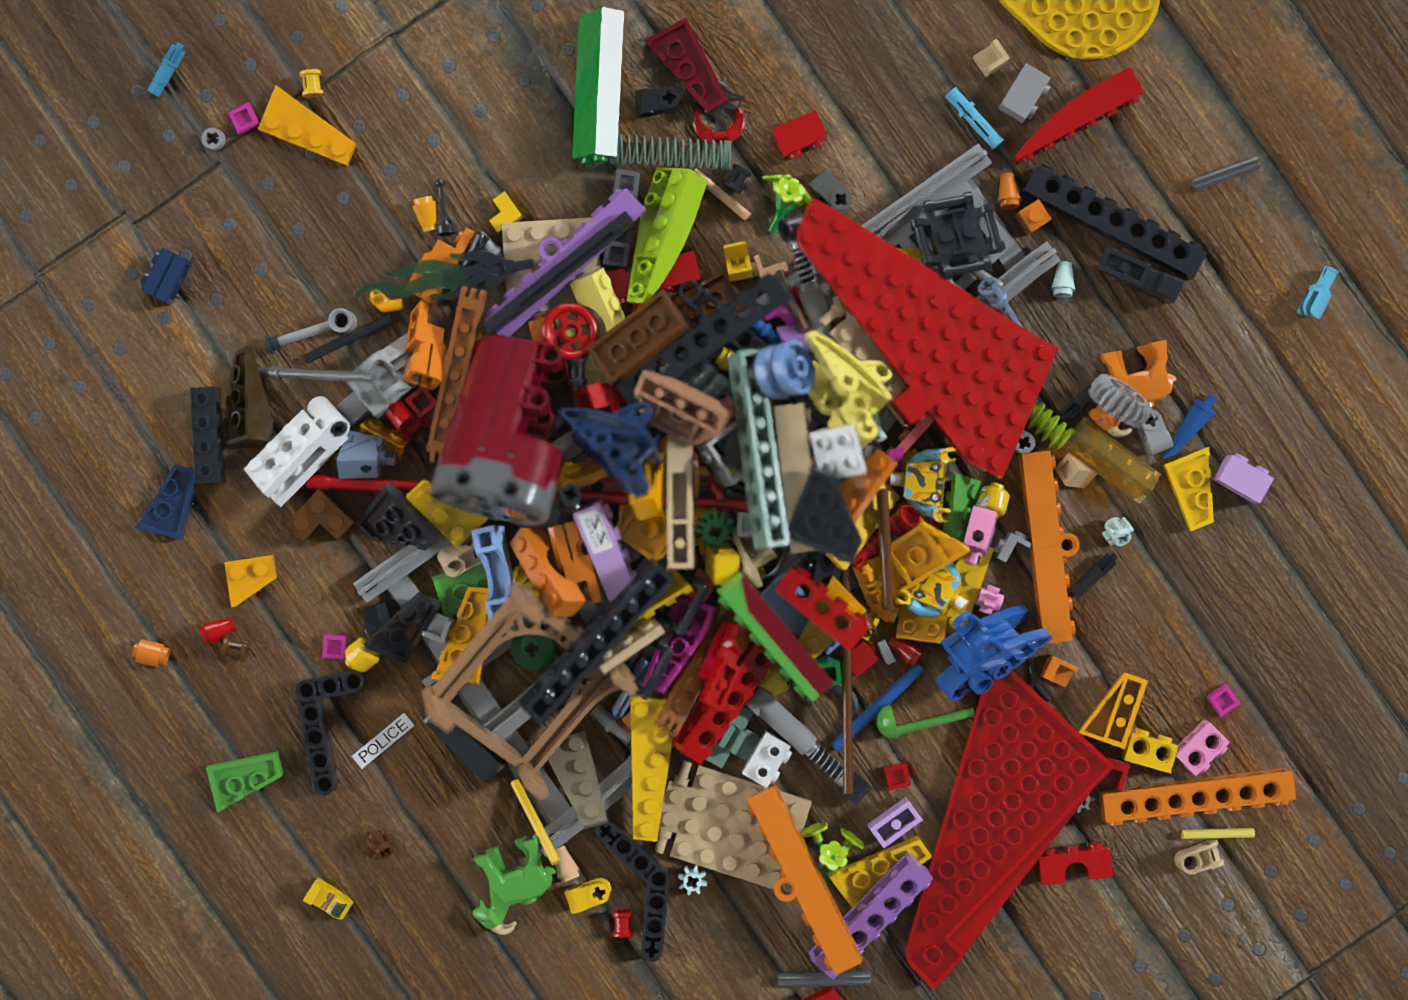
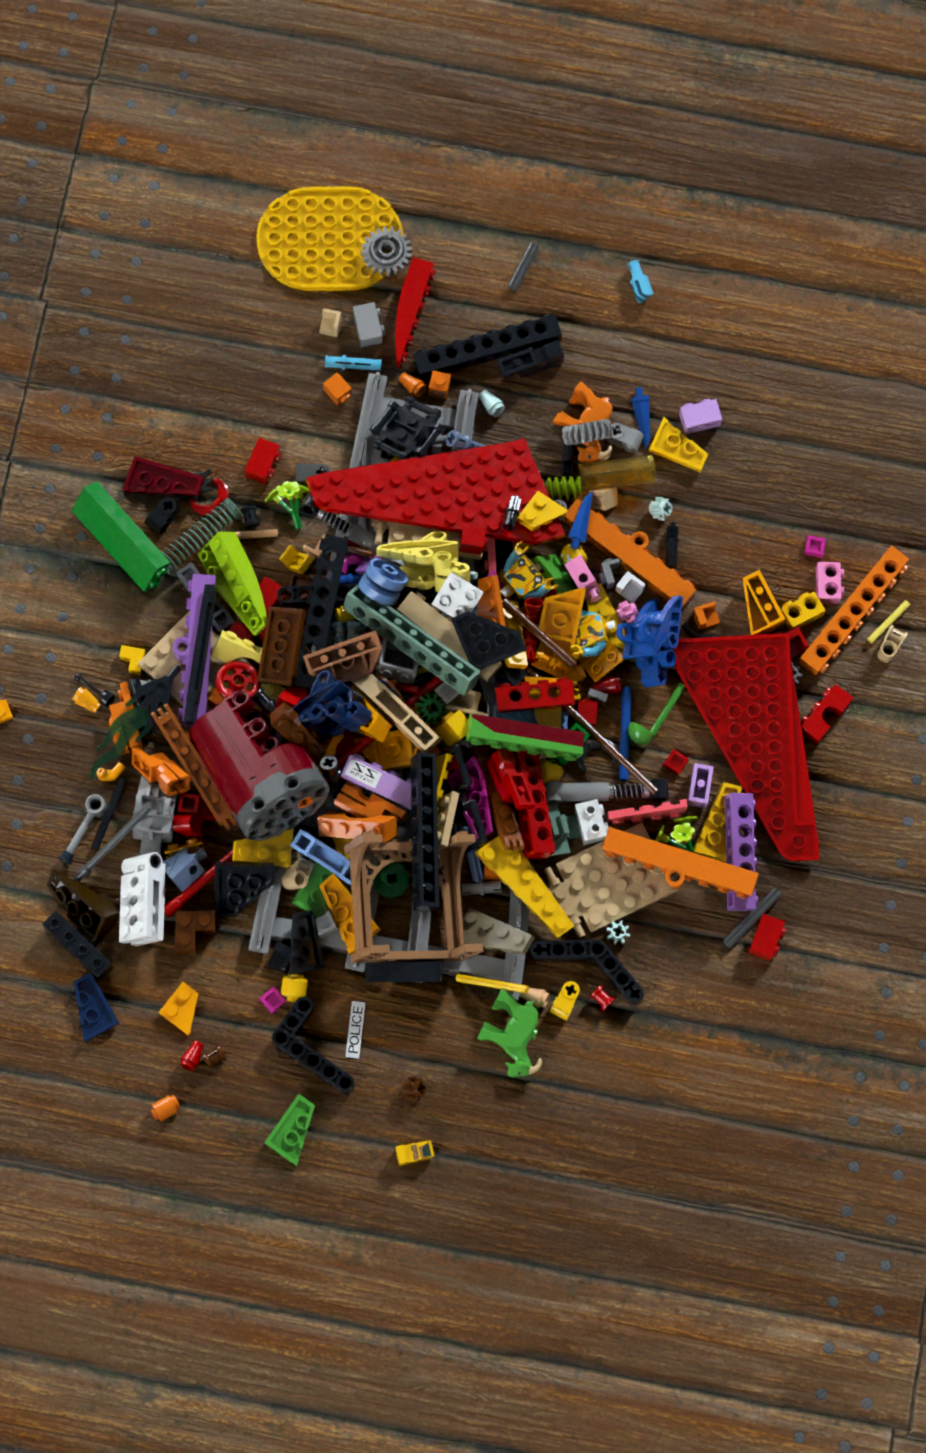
camera: 45 degrees left, 15 degrees down
none -> reddish brown arch [270,702,326,760]
none -> orange brick [323,372,352,406]
none -> light grey gear [361,226,412,277]
none -> black axle [502,495,521,531]
none -> yellow wing [516,491,568,531]
none -> blue bar [568,491,593,550]
none -> coral wing [607,799,687,825]
none -> white panel [615,571,646,603]

